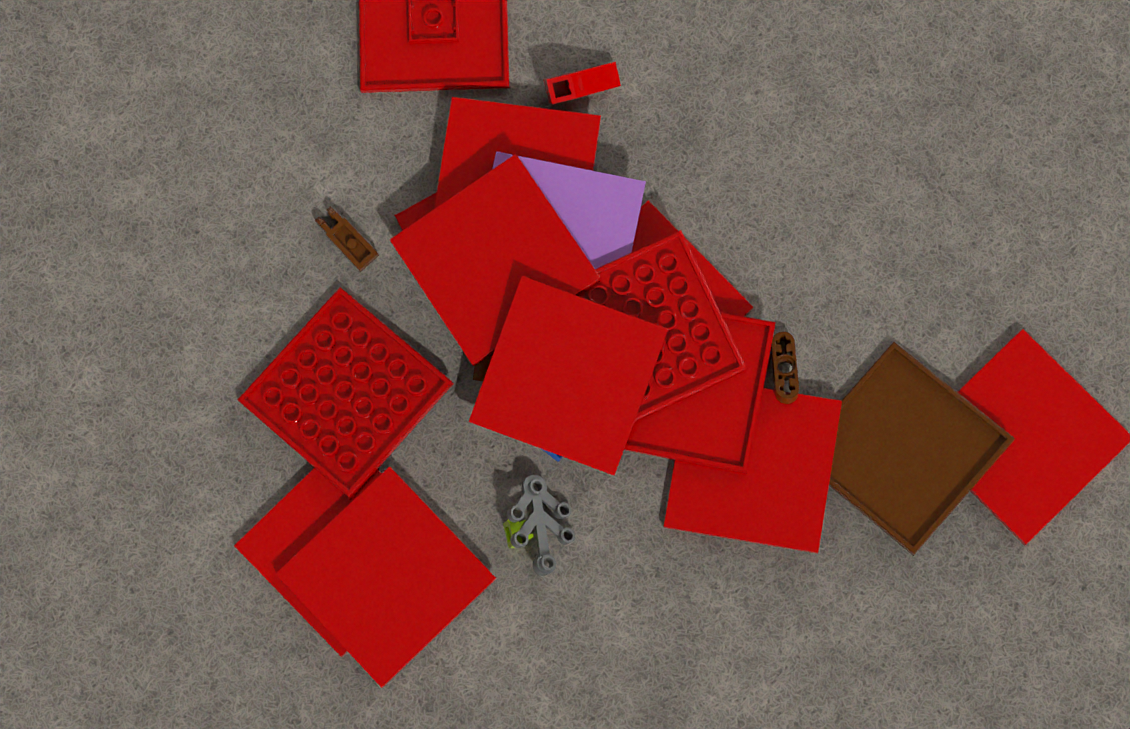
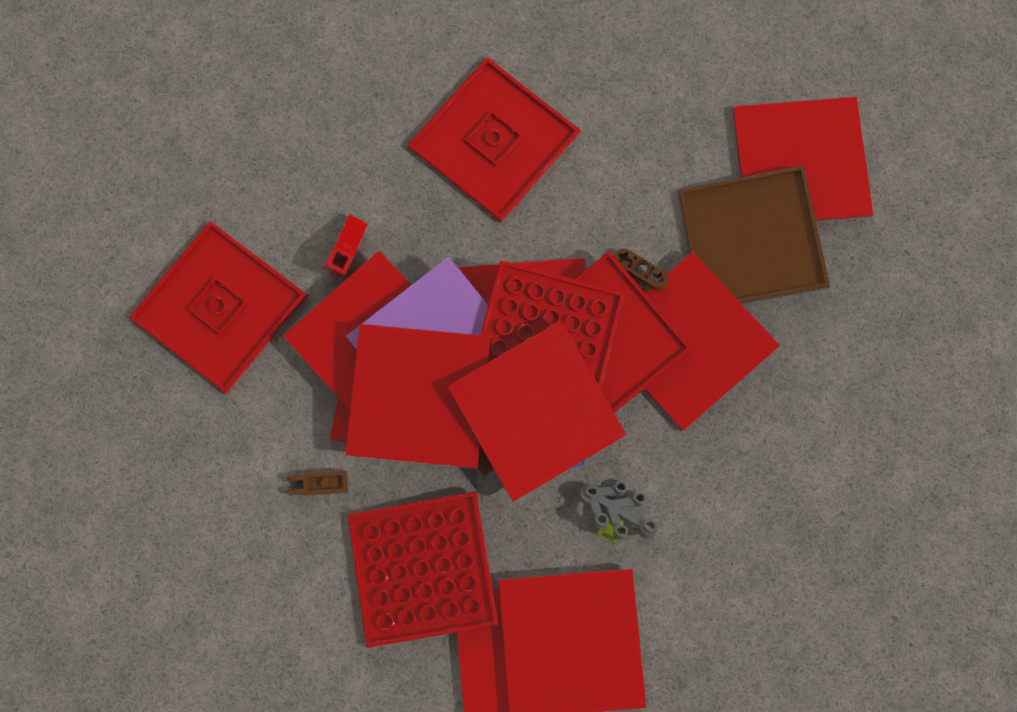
camera: 50 degrees left, 0 degrees up
none -> red tile [407,57,581,223]

